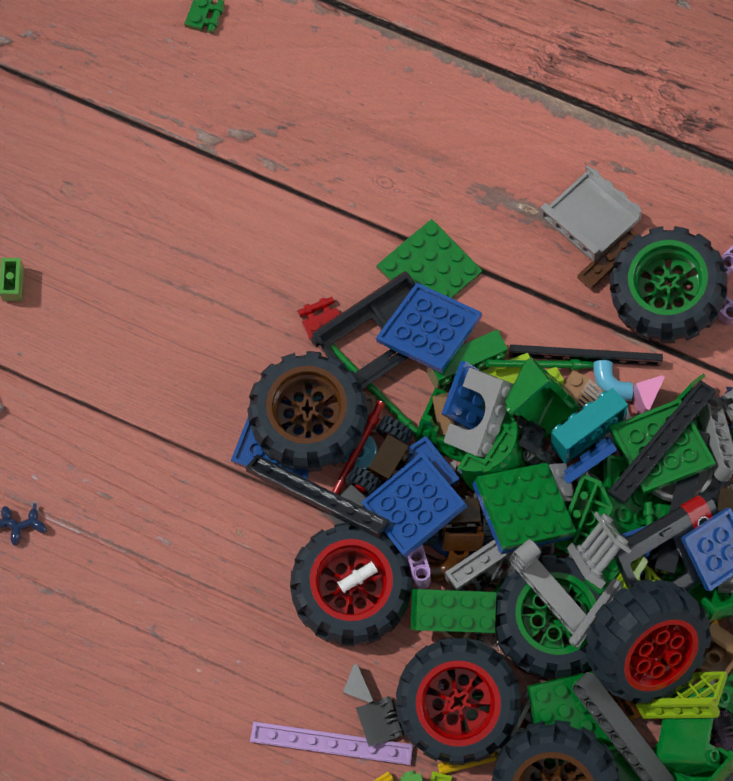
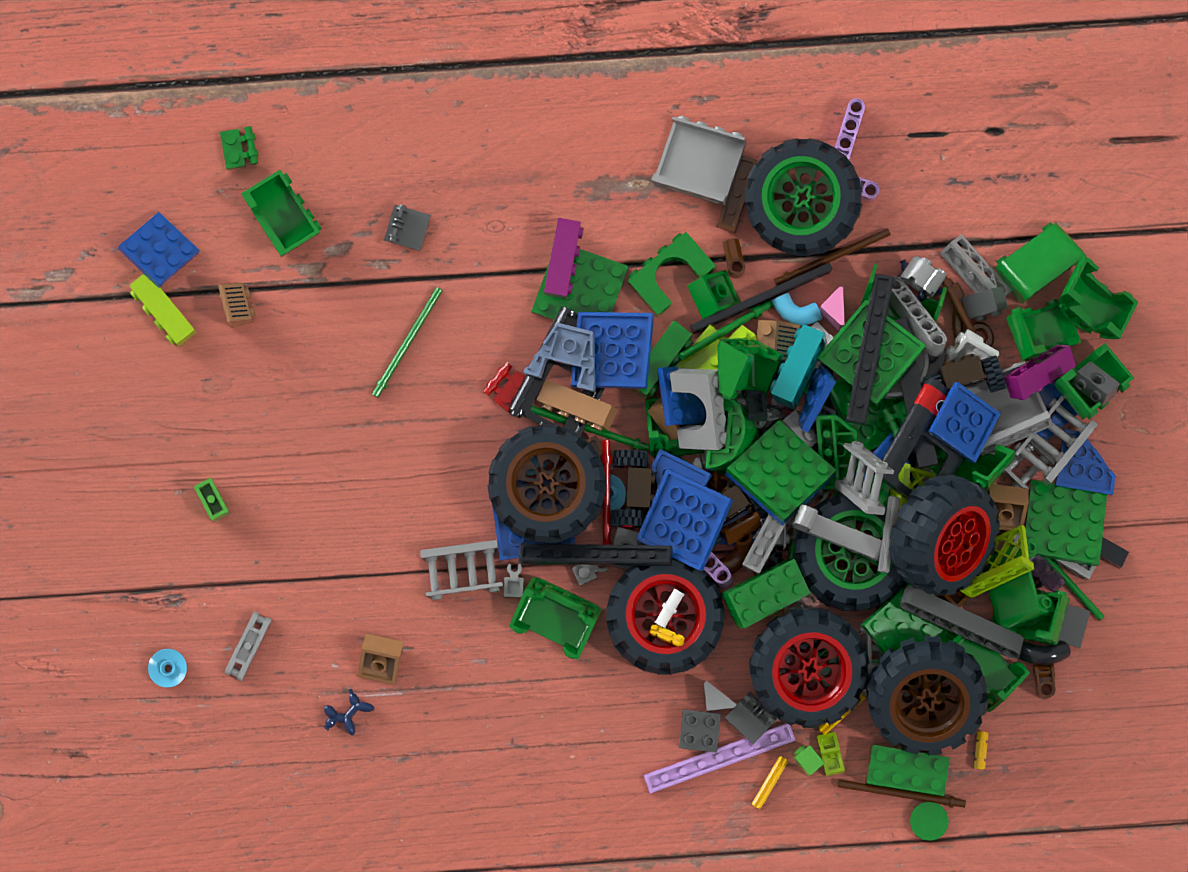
camera: 25 degrees left, 10 degrees up
none -> blue plate [118,212,200,288]
none -> lime brick [129,274,197,347]
none -> medium nougat slope [218,283,256,328]
none -> green cylinder [241,170,322,257]
none -> medium nougat slope [357,633,404,685]
none -> bar [372,287,443,398]
none -> dark grey hinge [384,204,431,251]
none -> light grey fence [420,540,503,600]
none -> light grey plate [504,564,524,598]
none -> green windscreen [508,577,602,660]
none -> sand blue wing [523,323,596,392]
none -> medium nougat brick [537,380,618,431]
none -> magenta brick [544,218,584,299]
none -> light grey plate [572,565,608,586]
none -> green arch [628,232,716,318]
none -> yellow axle [650,625,685,646]
none -> dark grey hinge [679,709,721,753]
none -> green slope [687,270,741,319]
none -> reddish brown piece [722,238,745,278]
none -> reddish brown bar [774,228,891,286]

